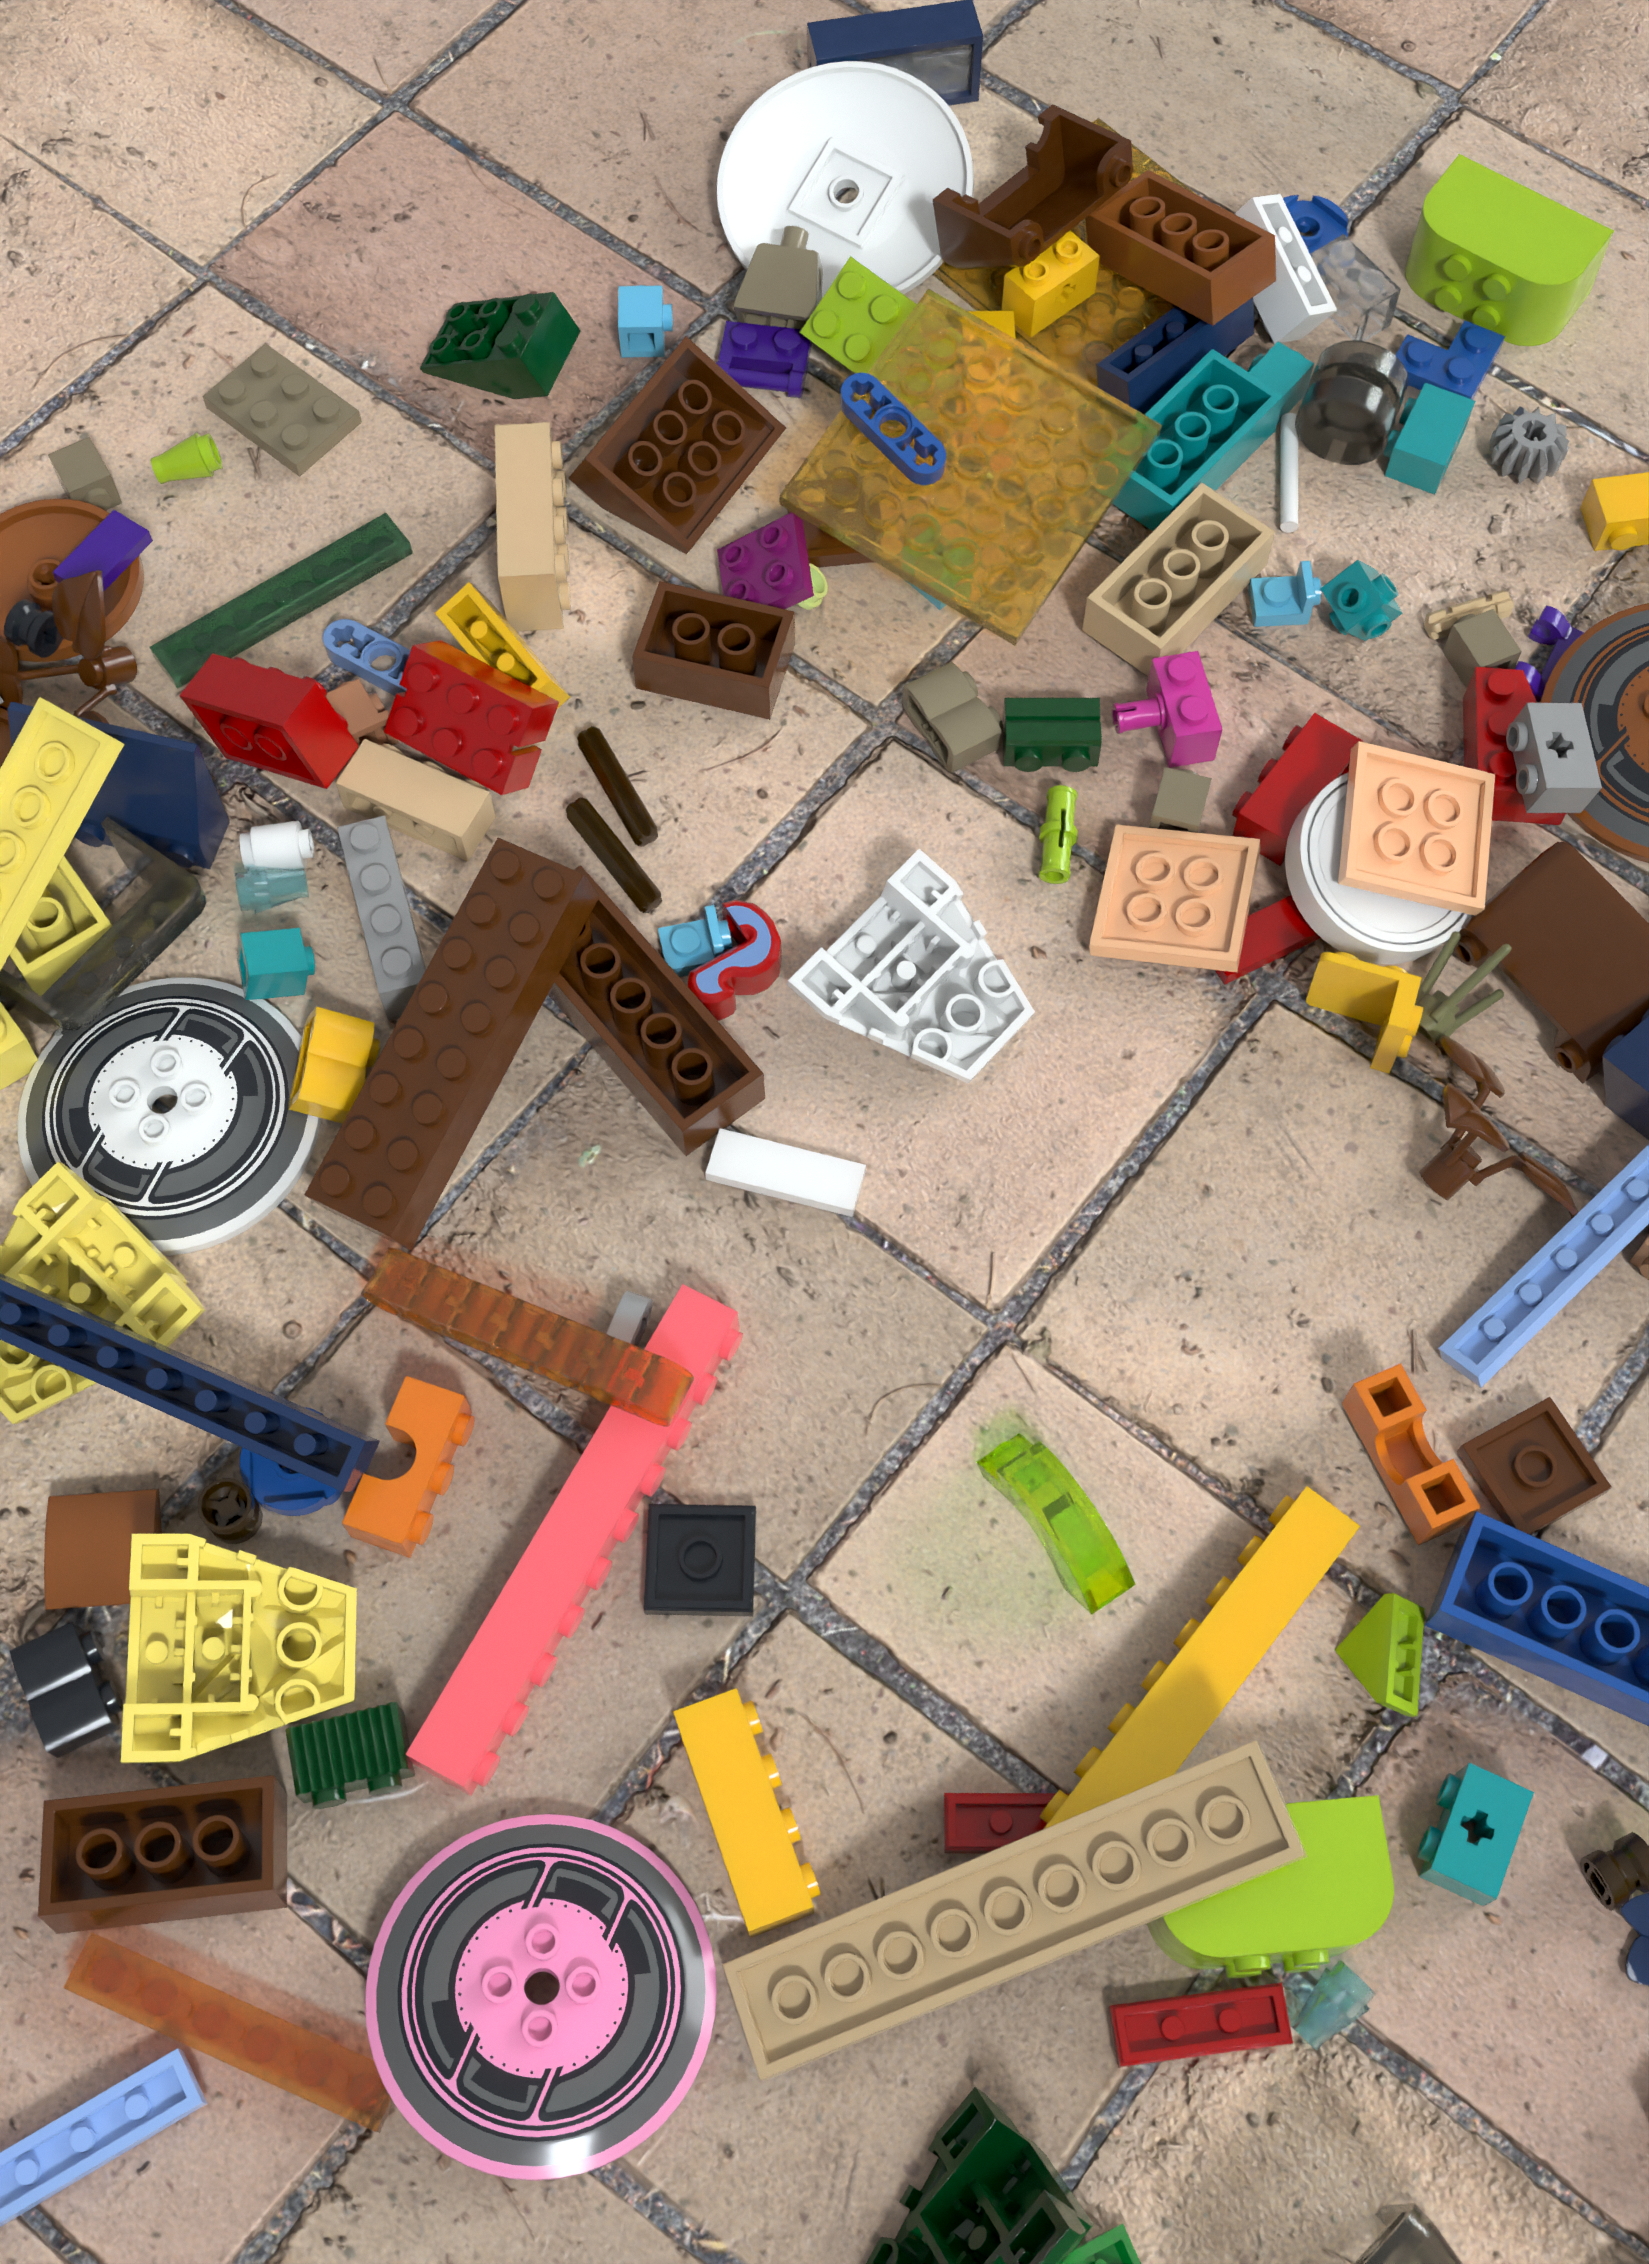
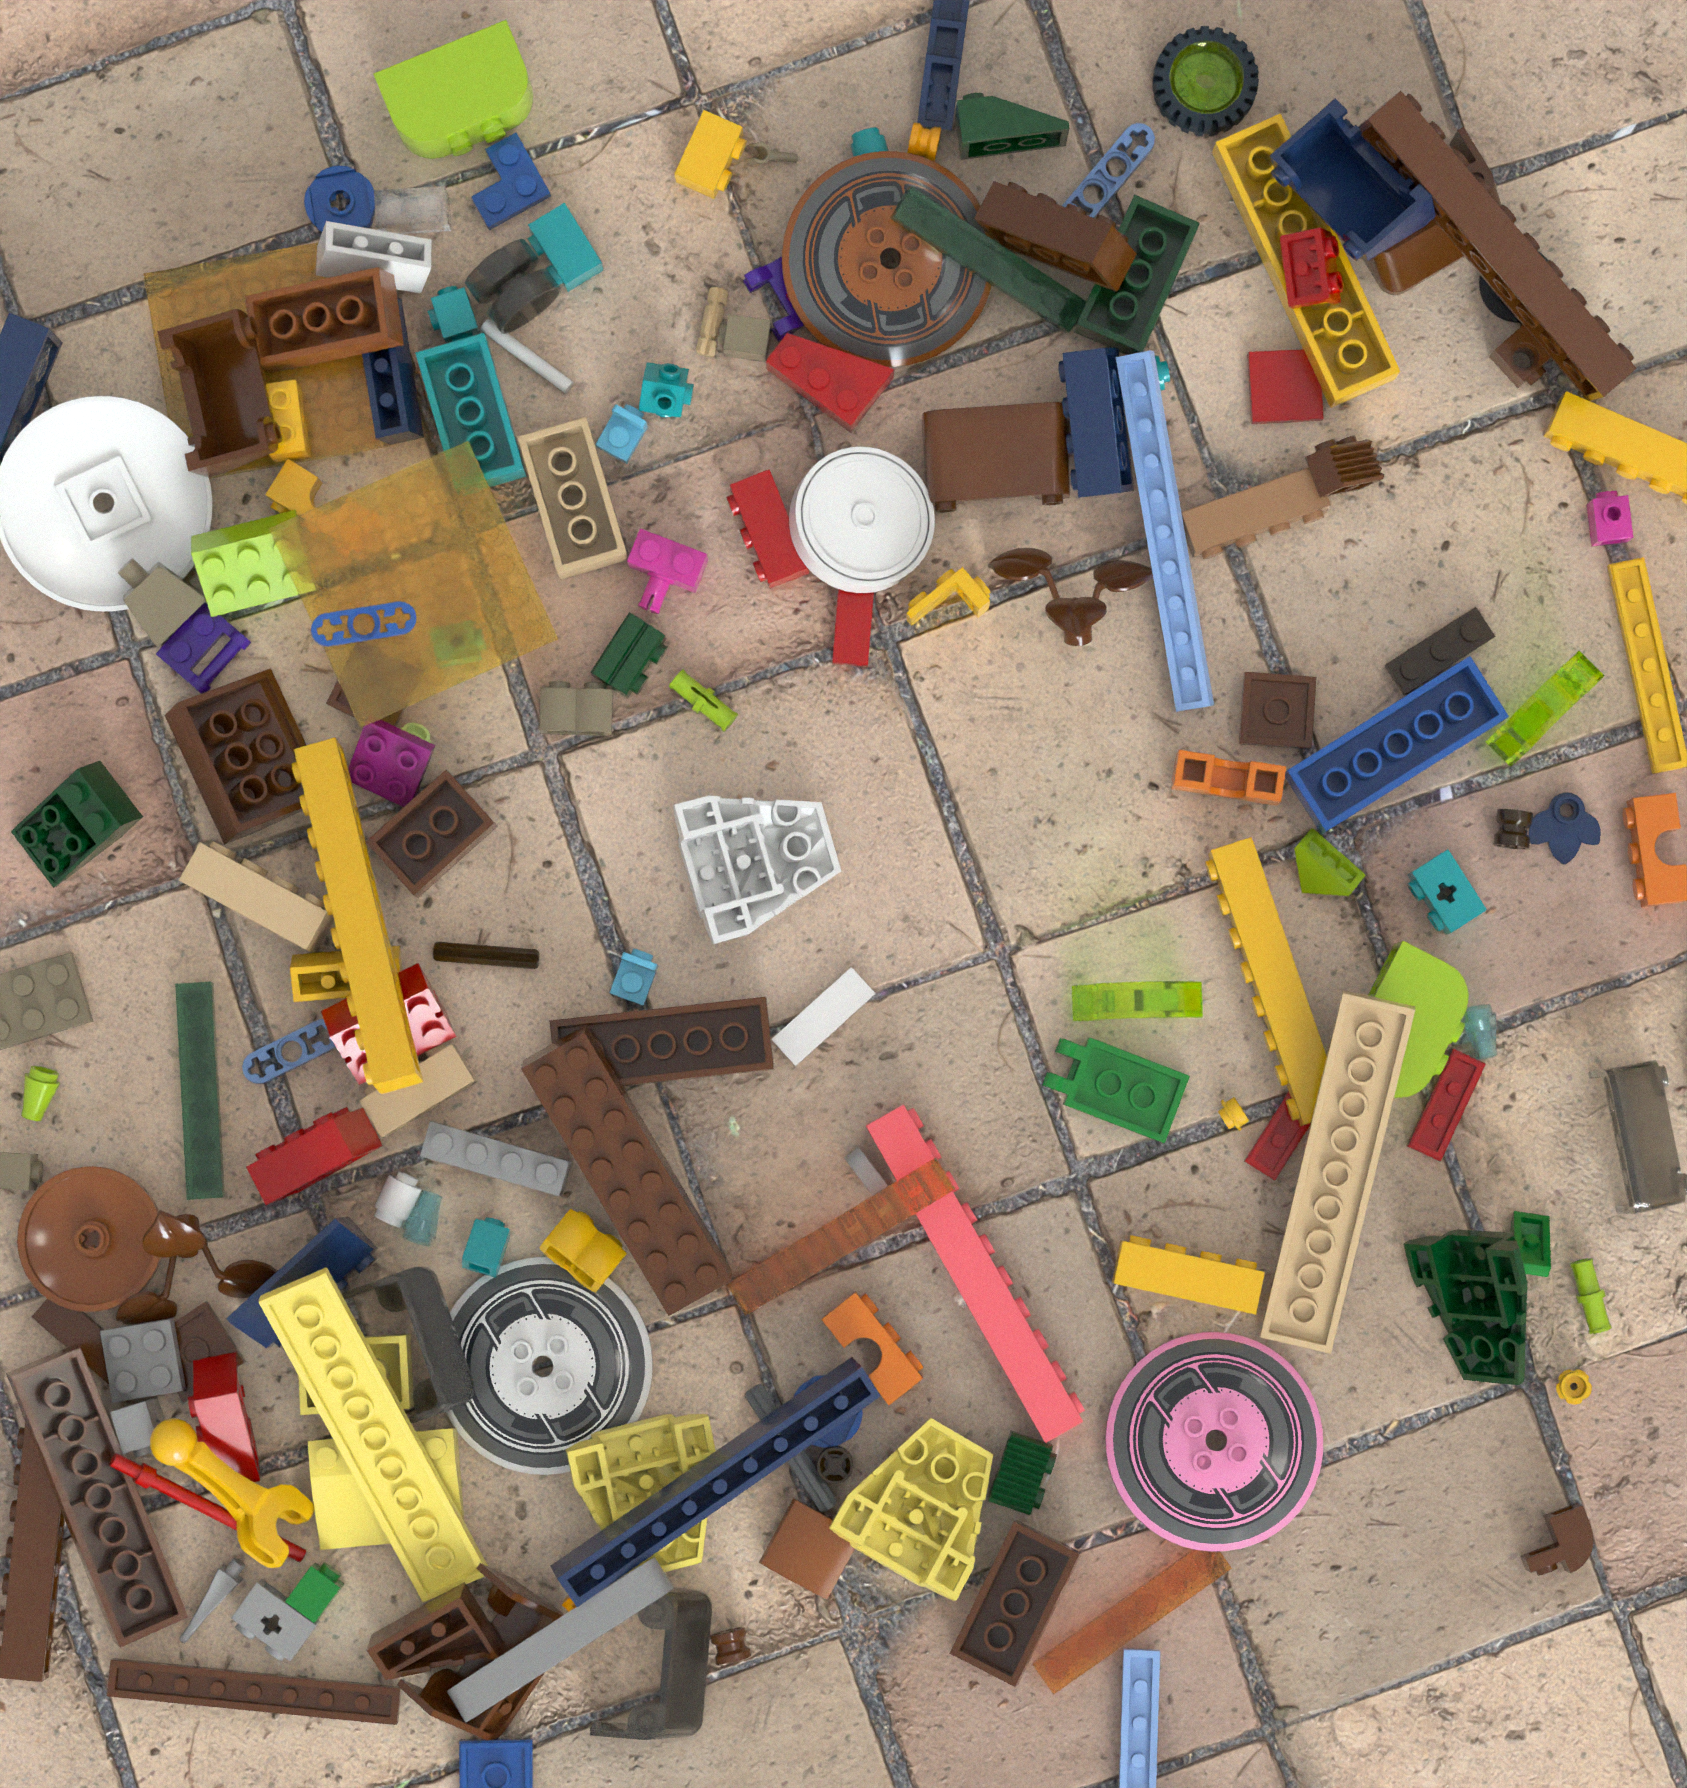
camera: 55 degrees left, 20 degrees up
black wheel [4,599,63,658] -> none
black brick [10,1621,123,1758] -> none
dark purple tile [52,510,153,592] -> none
nougat brick [326,679,399,755] -> none
dark brown axle [566,797,662,913] -> none
medium azure brick [618,285,673,358] -> none
black tile [644,1504,757,1617] -> none
red animal [688,900,782,1021] -> none
light nougat plate [1089,824,1260,972] -> none
dark tan brick [1149,767,1212,833] -> none
light nougat plate [1338,741,1495,916] -> none
olive plant [1415,931,1512,1043] -> none
light grey gear [1489,406,1569,484] -> none
light grey brick [1506,703,1602,813] -> none
none -> yellow brick [292,737,423,1094]
none -> dark grey axle [745,1384,837,1513]
none -> green tile [1042,1037,1190,1143]
none -> yellow plate [1218,1097,1249,1131]

